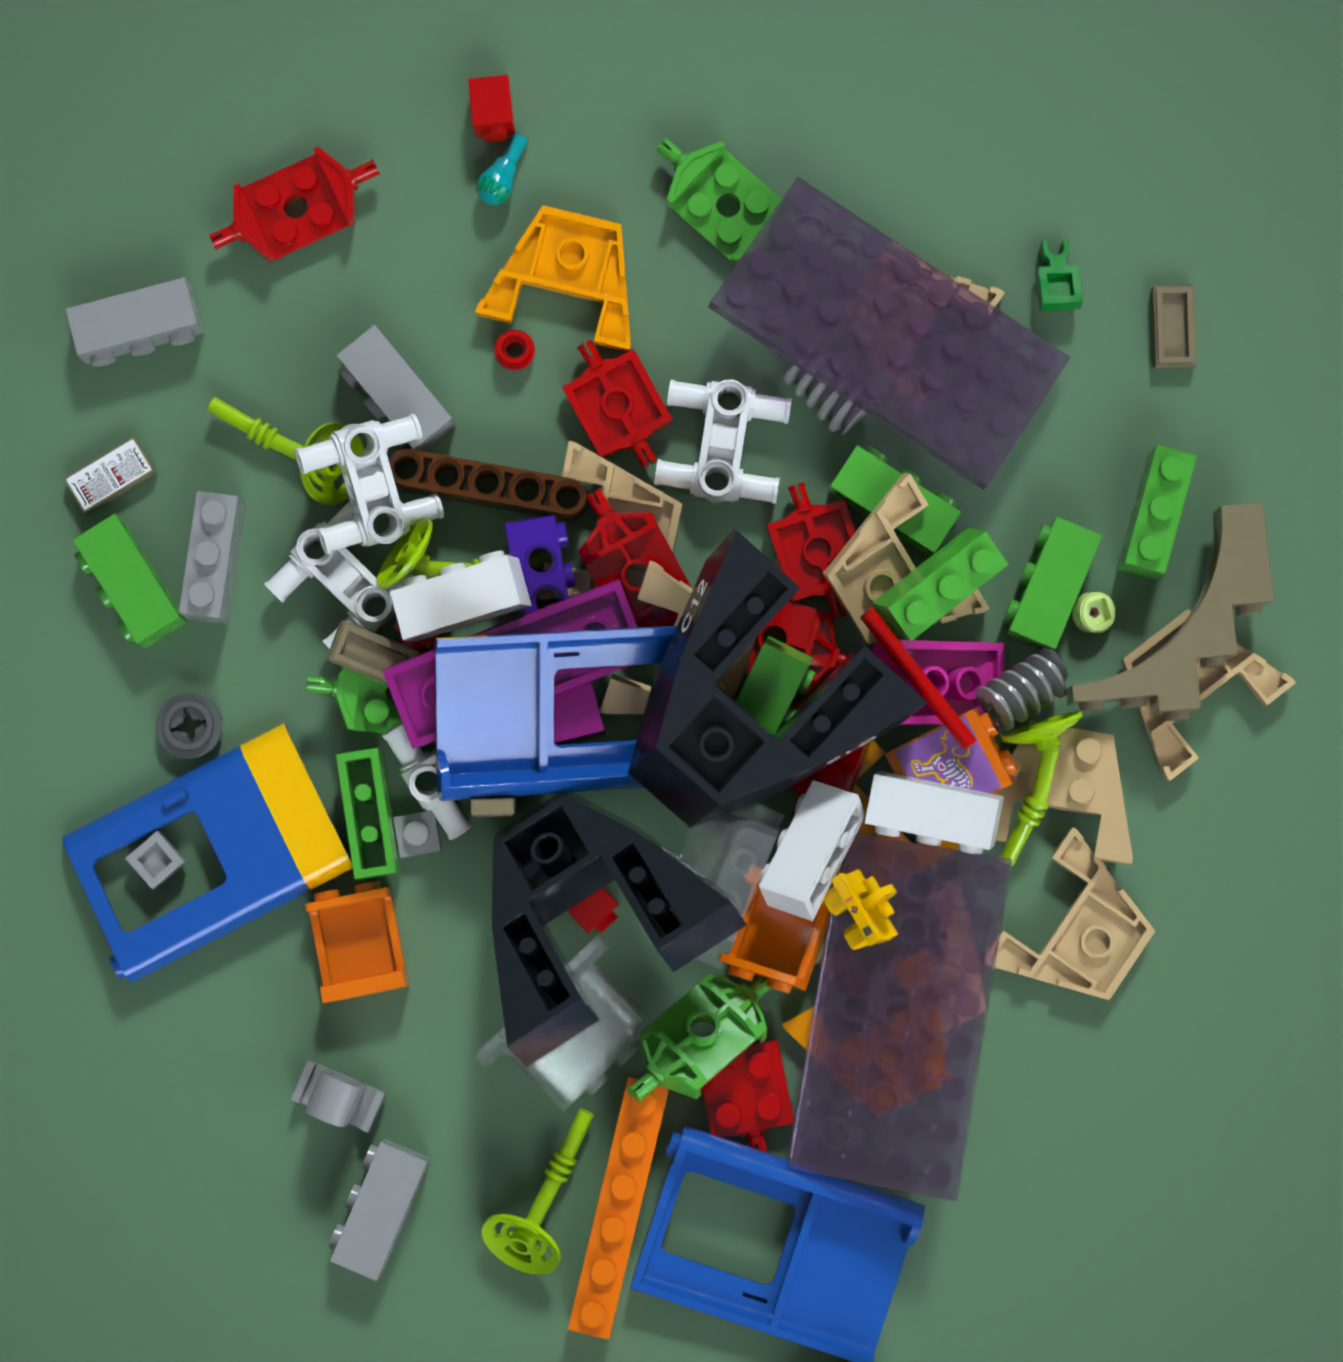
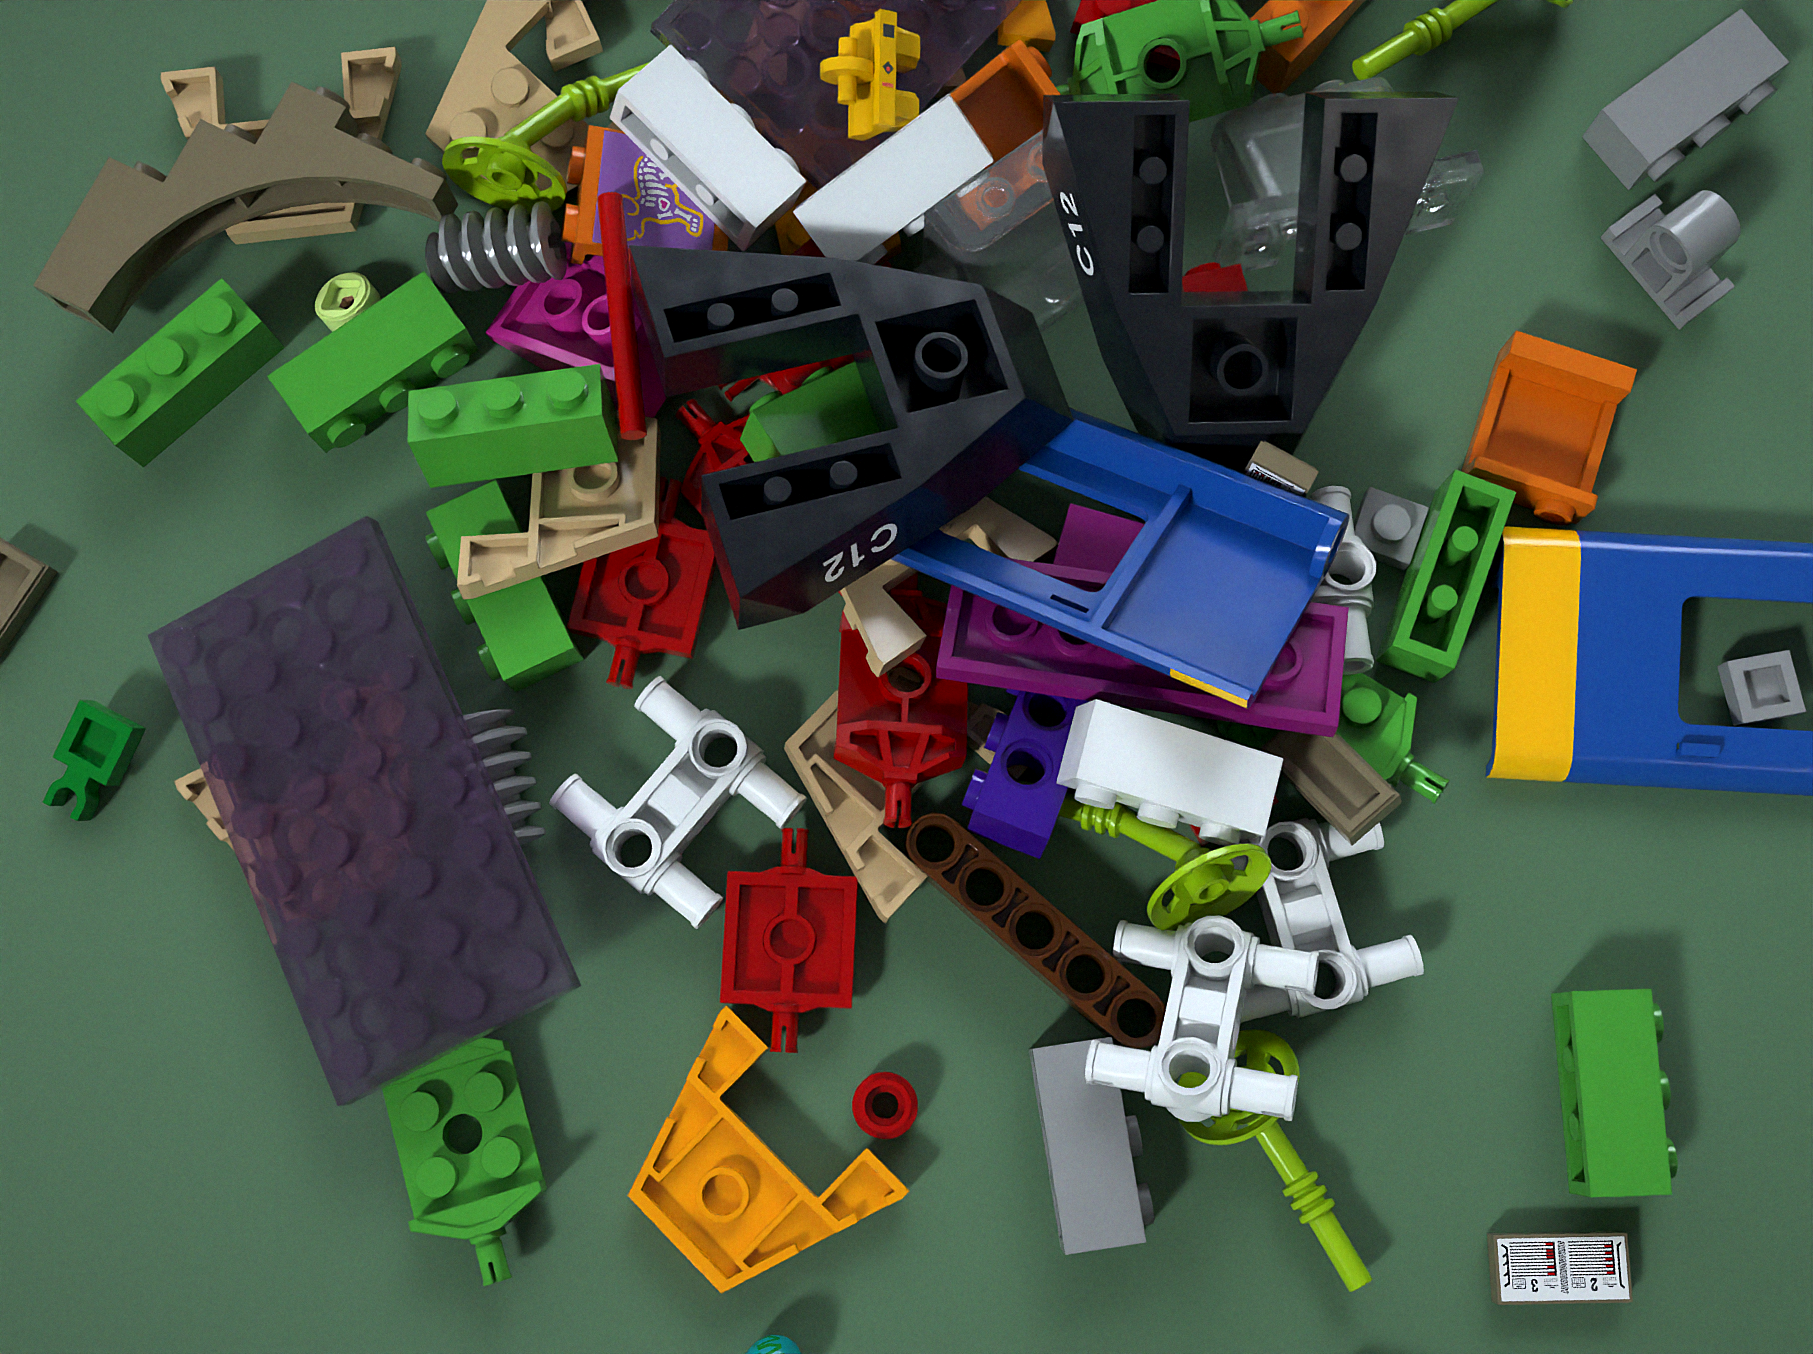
camera: 150 degrees left, 5 degrees down
dark grey gear [156,693,223,759] -> none
light grey brick [179,491,246,625] -> none

